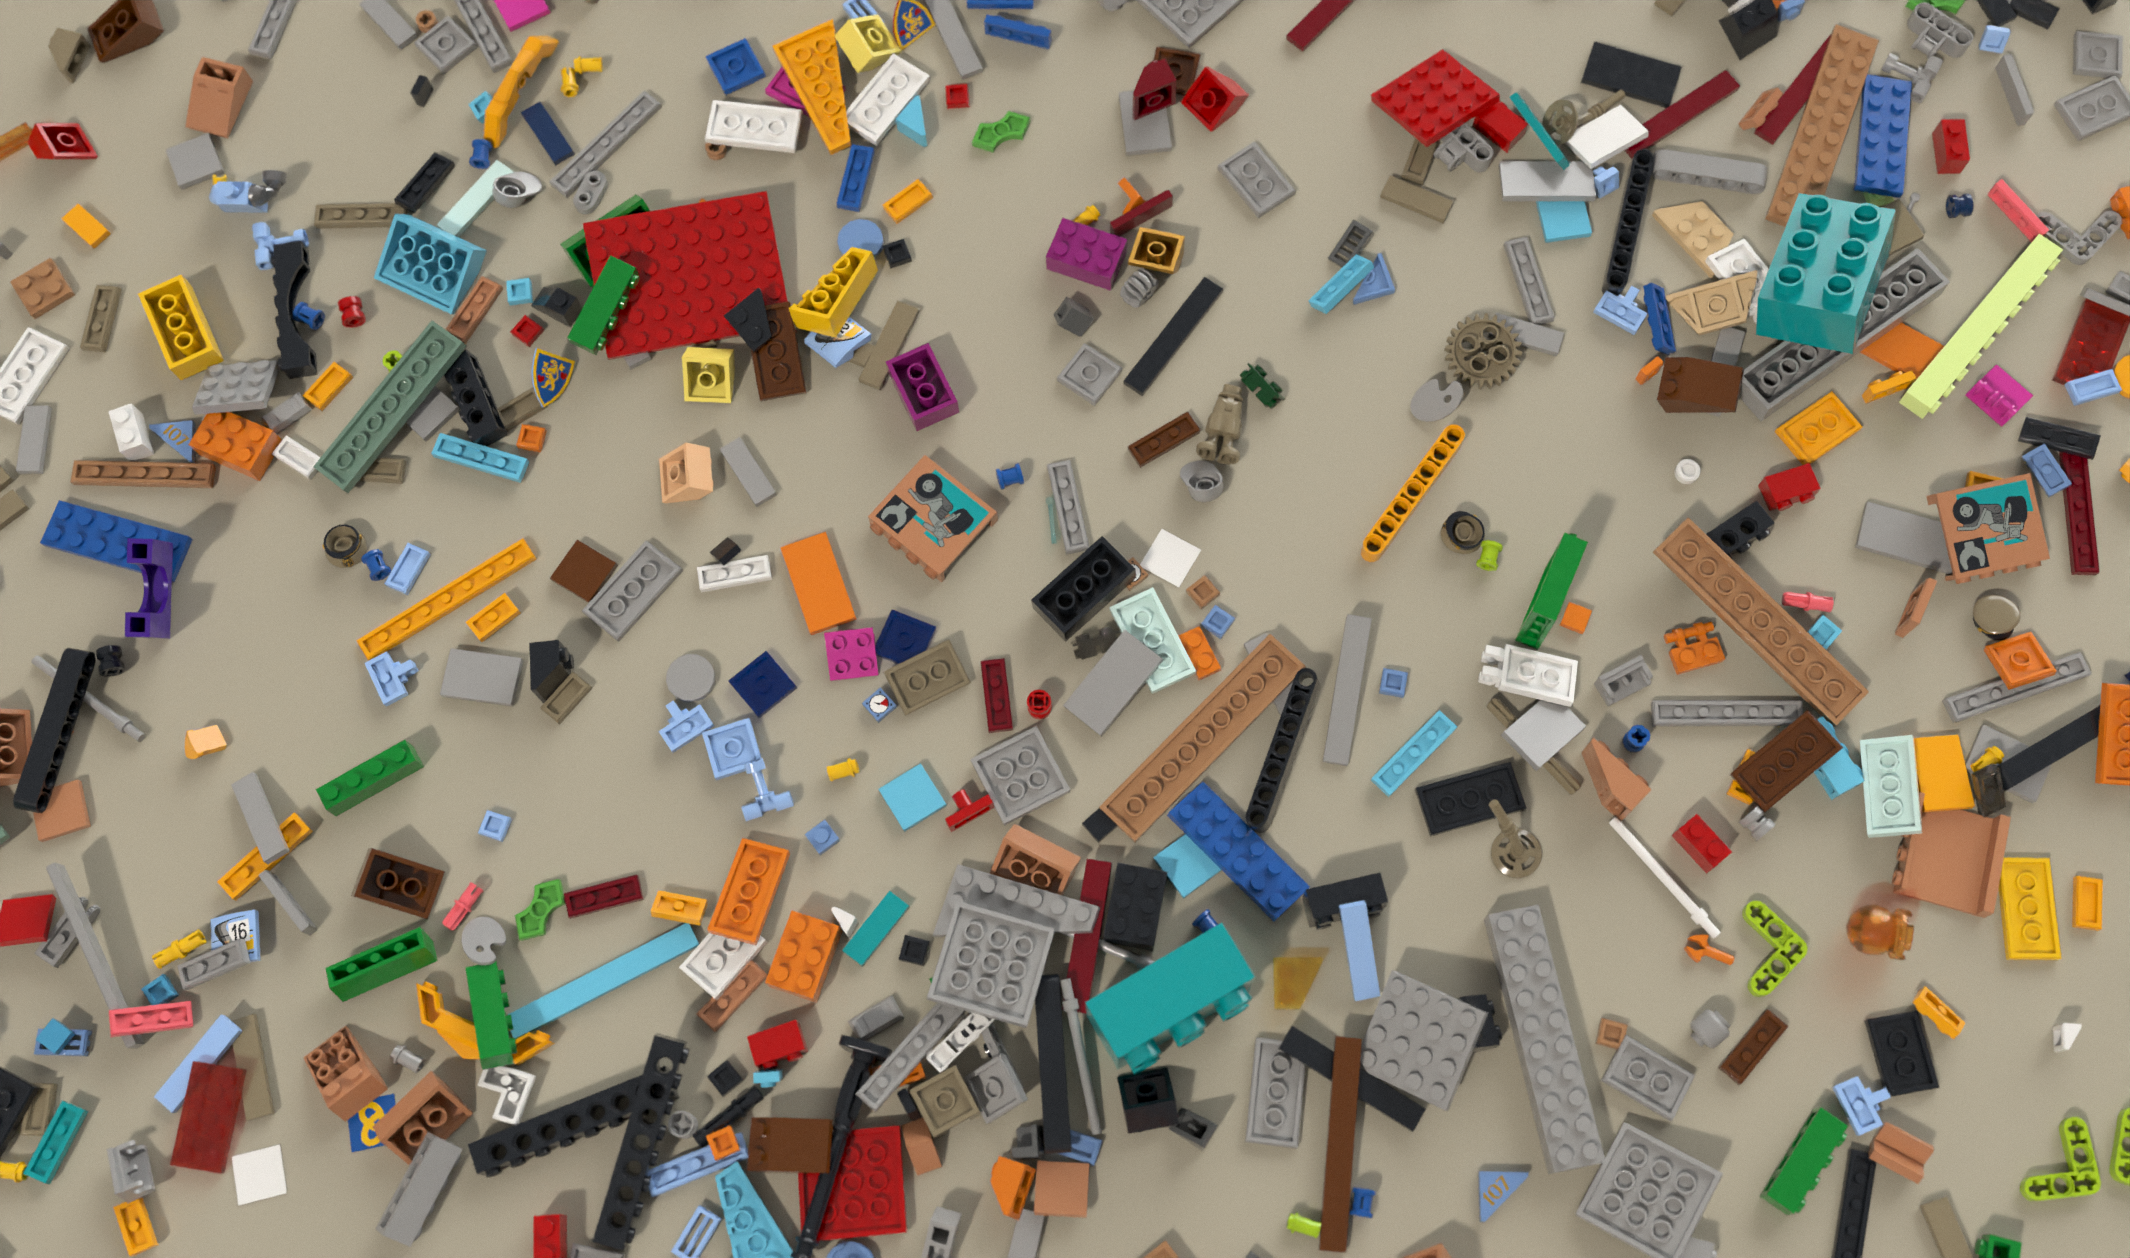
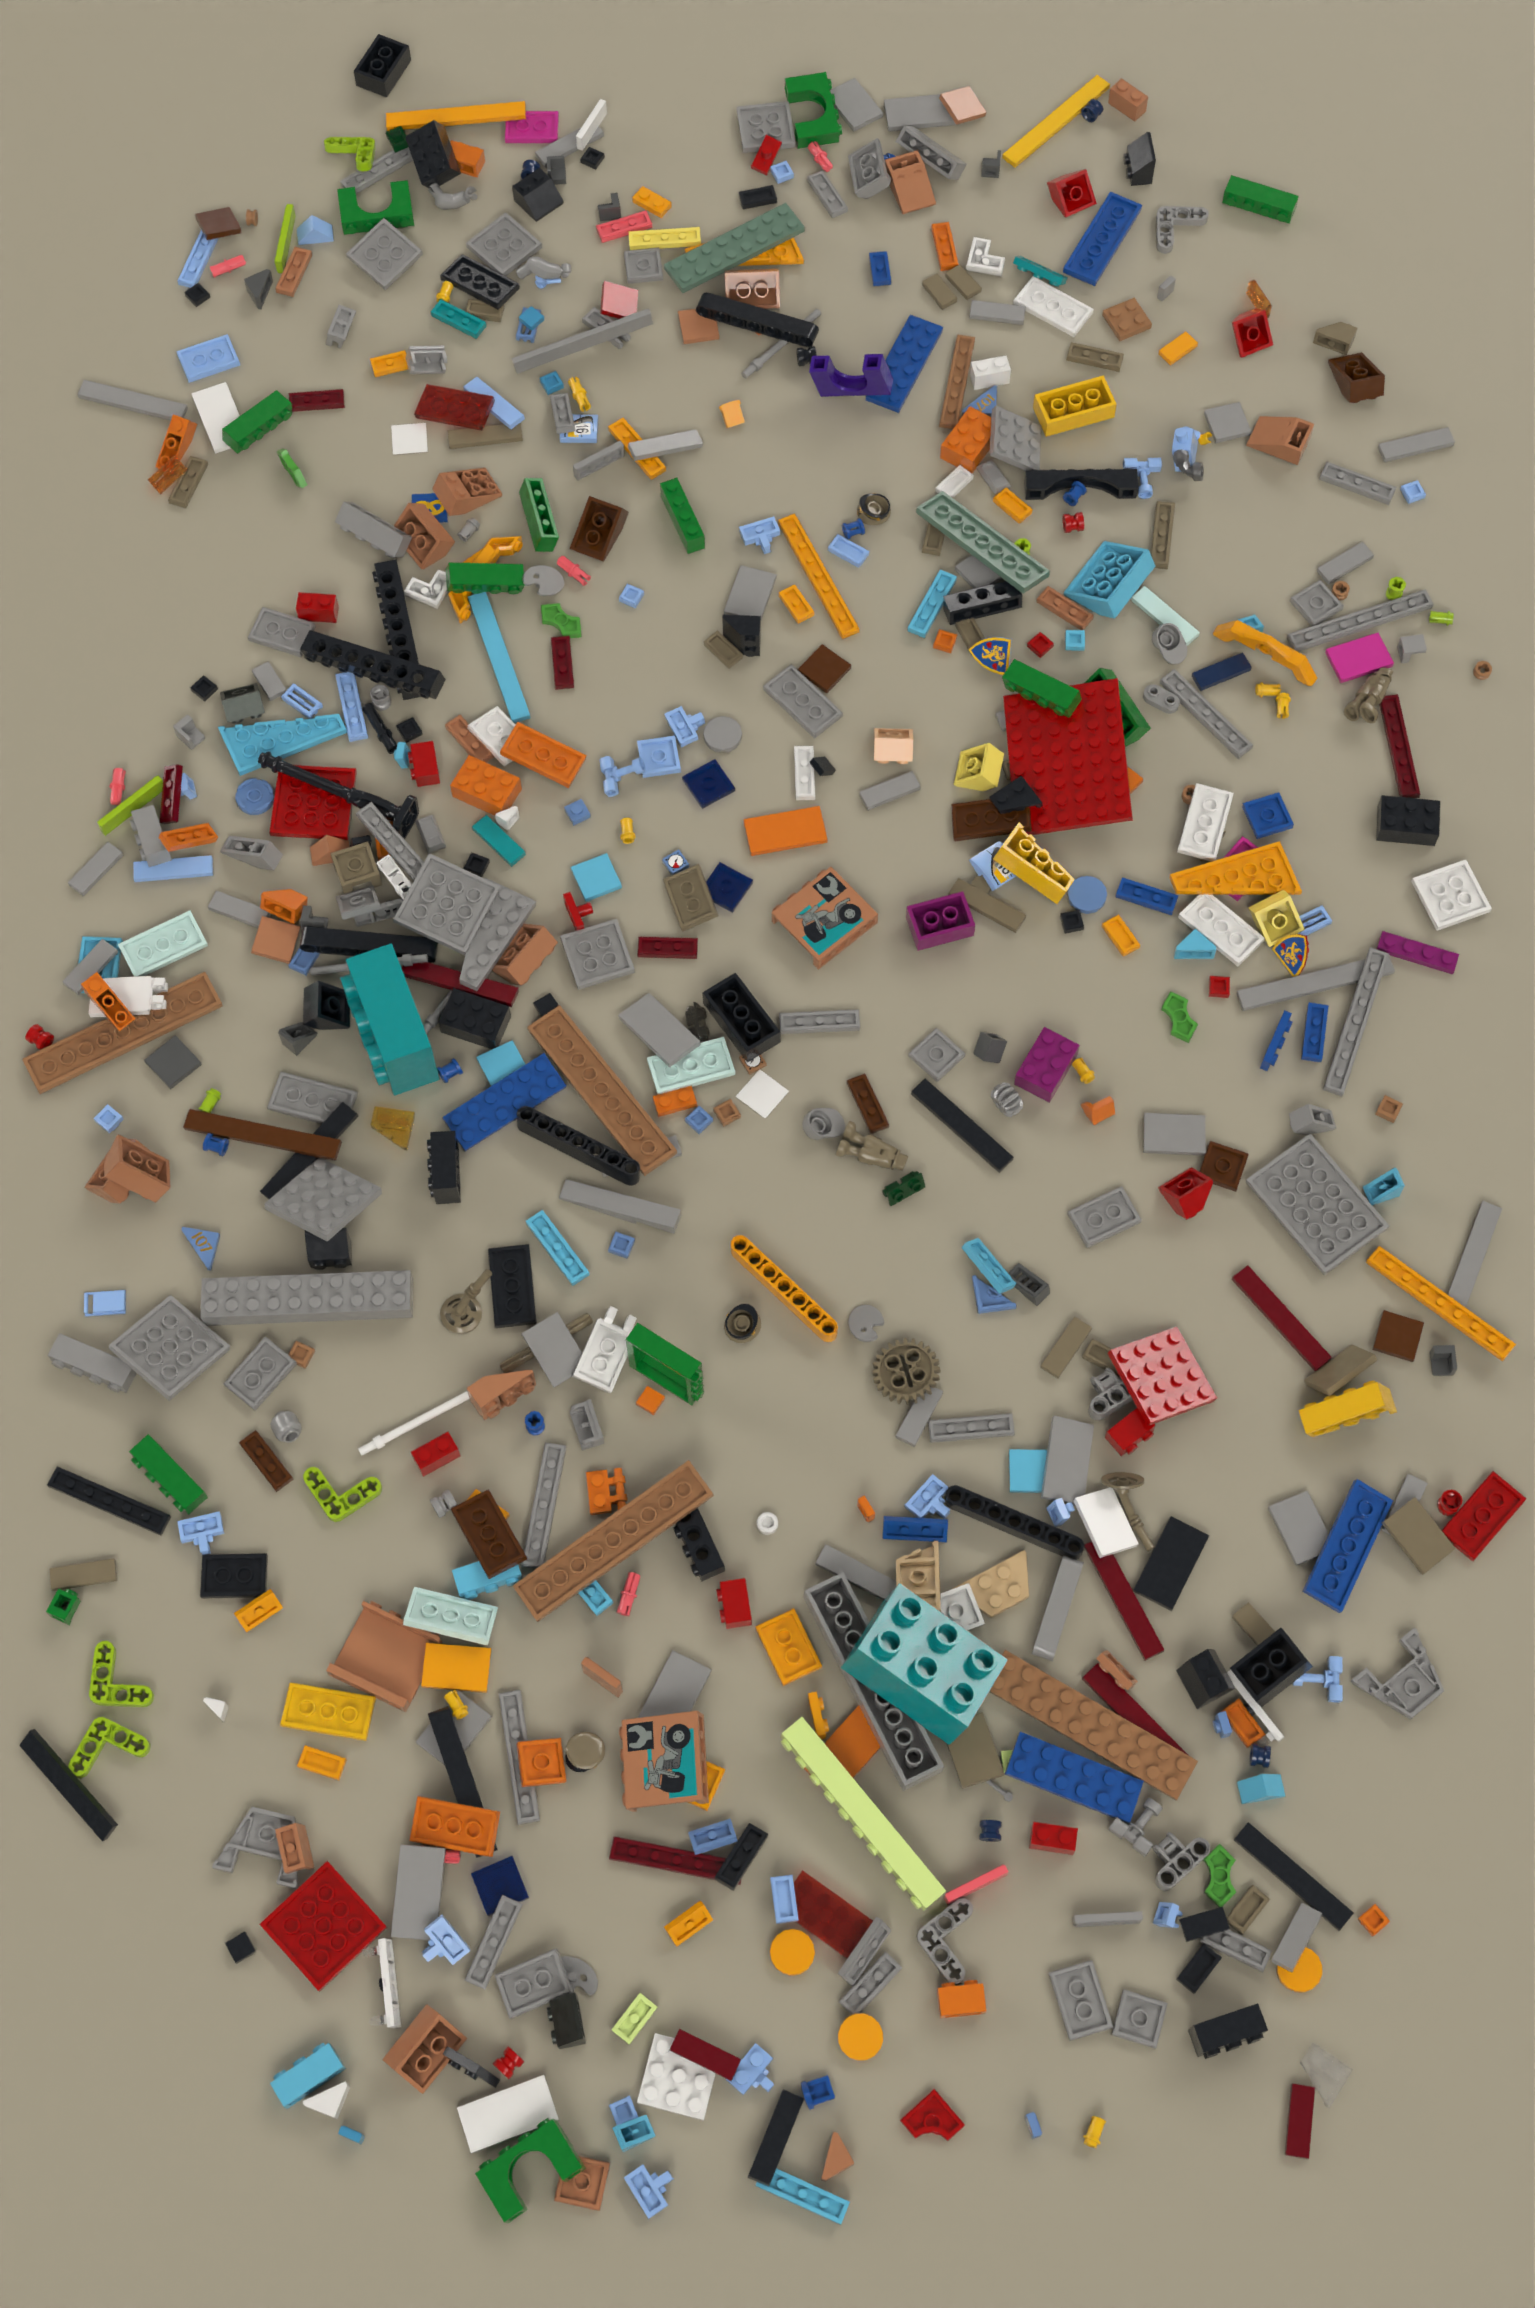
camera: 95 degrees right, 5 degrees down
coral tile [108,1001,193,1037] -> none
black tile [394,152,455,214] -> none
black tile [410,75,434,107] -> none
blue bush [469,139,493,169] -> none
black slope [531,287,582,327] -> none
light orange plate [651,890,707,926] -> none
orange plate [706,1125,741,1161] -> none
reddish brown slope [747,1117,833,1173] -> none
dark pink hinge [824,627,879,681] -> none
blue bush [995,463,1024,490] -> none
red wheel [1027,689,1052,720] -> none
clear light blue hinge [1045,497,1056,544] -> none
dark red tile [1110,189,1173,237] -> none
pearl gold slope [1128,227,1185,274] -> none
dark red slope [1132,58,1176,121] -> none
light blue tile [1339,900,1380,1001] -> none
lime bush [1476,540,1503,571] -> none
teal tile [1509,92,1570,170] -> none
reddish brown slope [1657,357,1744,413] -> none
orange bar [1684,934,1734,965] -> none
clear orange tile [1846,905,1914,961] -> none
nougat panel [1869,1122,1934,1184] -> none
dark pink hinge [1965,364,2033,427] -> none
clear smoke plate [1972,763,2006,818] -> none

